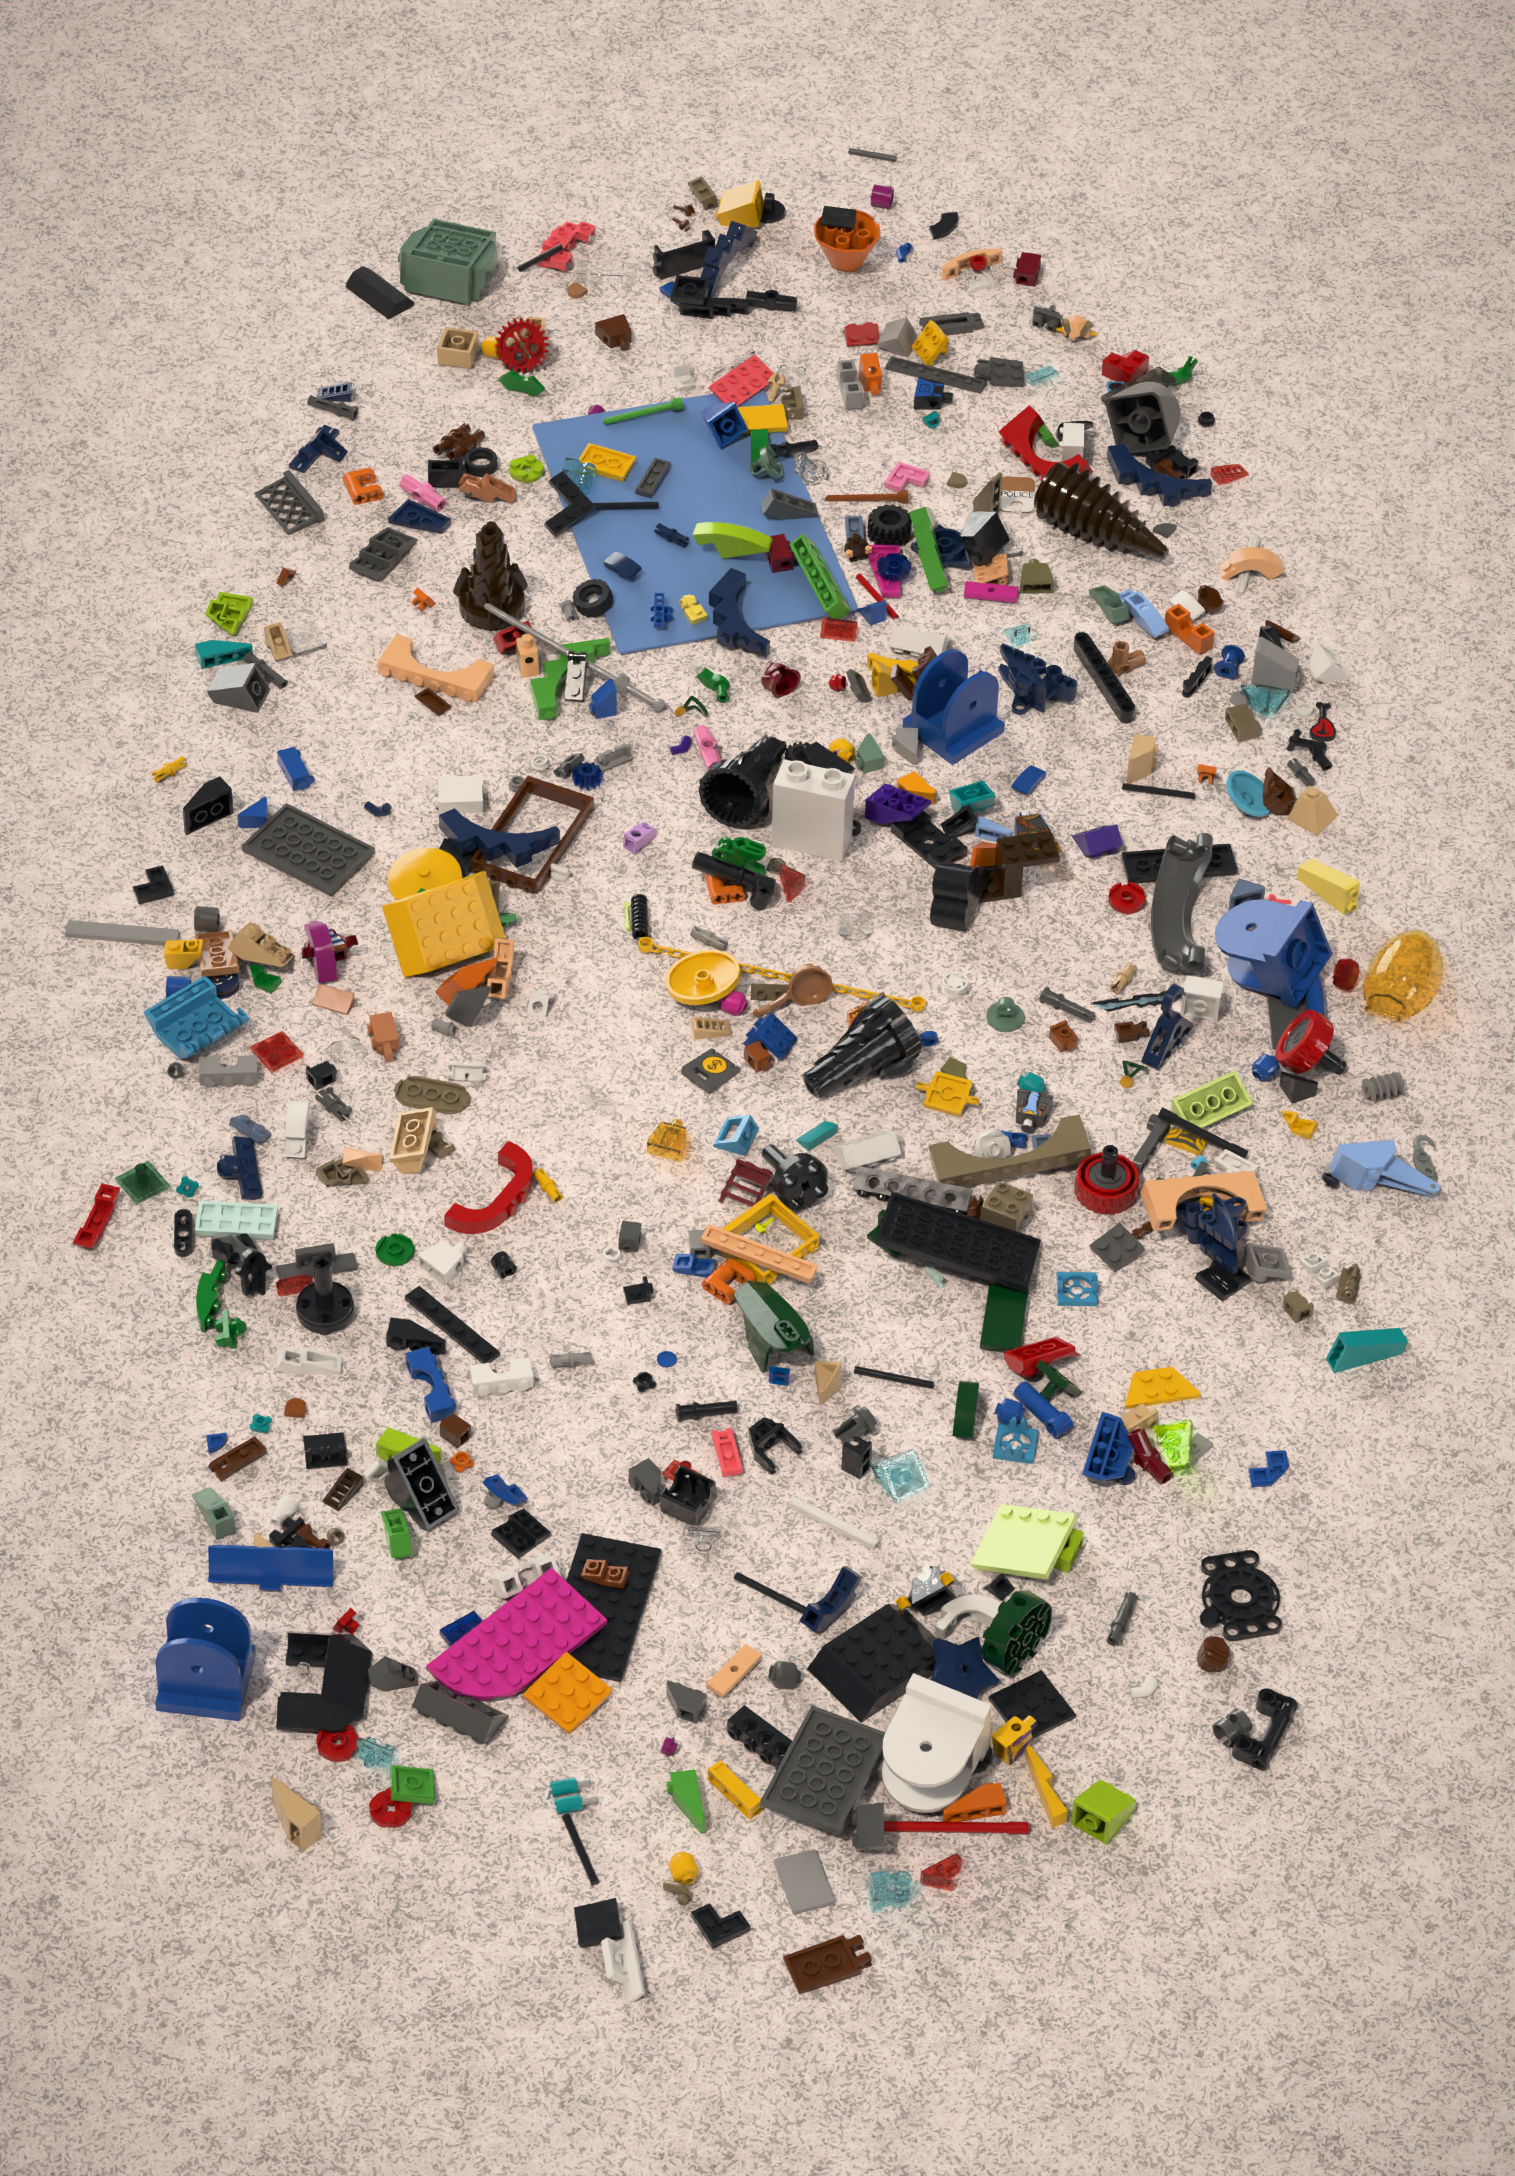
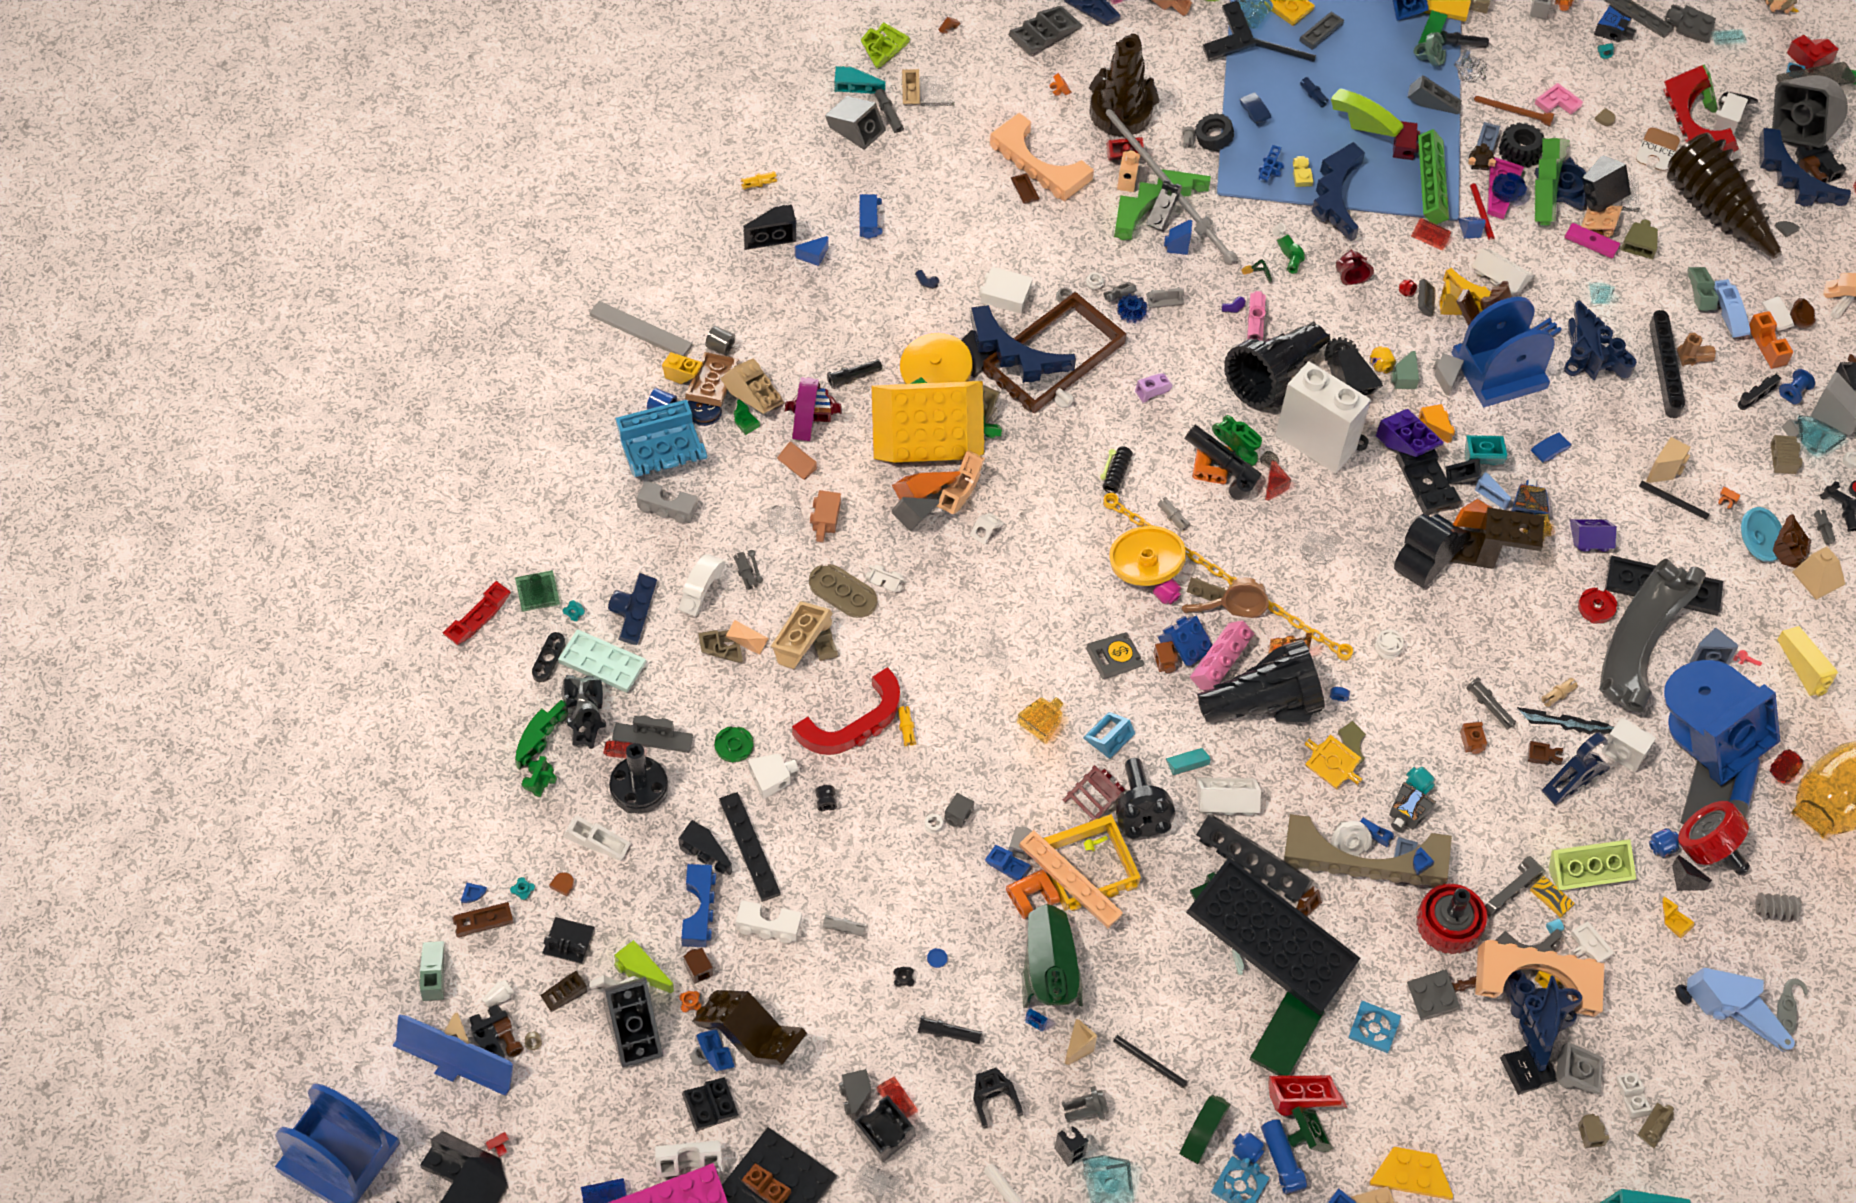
camera: 20 degrees right, 10 degrees up
black plate [133,865,174,904] -> none
dark grey hinge [167,1062,183,1079] -> none
sand blue plate [229,1115,271,1143] -> none
dark grey plate [242,803,375,896] -> none
clear red plate [250,1031,303,1073] -> none
black brick [306,1061,337,1091] -> none
bright green slope [381,1508,412,1559] -> none
light grey pin [431,1018,457,1037] -> none
black bracket [623,1276,653,1305] -> none
tan slope [691,1018,732,1040] -> none
coral plate [711,1428,743,1477] -> none
dark tan slope [973,472,1003,513] -> none
dark tan piece [980,1181,1033,1232] -> none
sand green tile [986,997,1024,1033] -> none
dark green piece [1120,1060,1148,1088] -> none
black piece [1157,1107,1248,1159] -> none
none -> dark brown bracket [692,990,807,1065]
none -> black pin [827,359,882,388]
none -> bright pink brick [1190,620,1255,691]
none -> blue tile [1413,847,1434,875]

